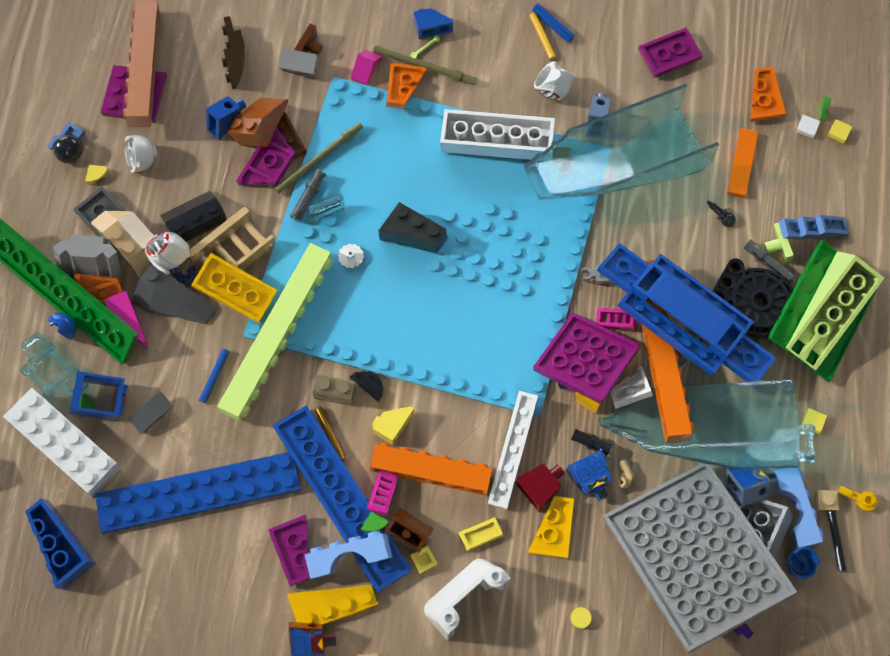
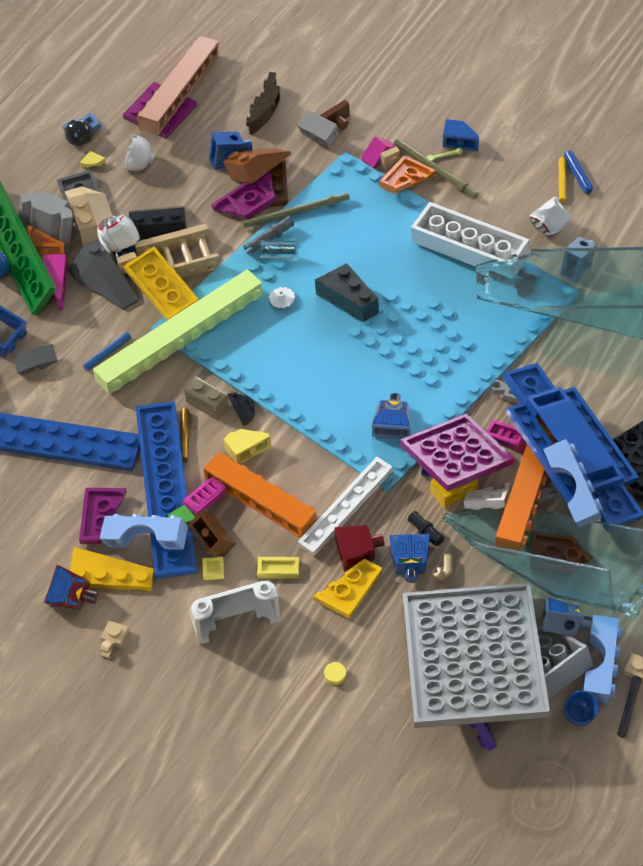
camera: 30 degrees right, 15 degrees down
none -> tan plate [117,252,137,274]
none -> torso [372,393,410,439]
none -> tan plate [381,146,400,170]
none -> reddish brown tile [530,531,593,574]
none -> light blue arch [543,439,603,528]

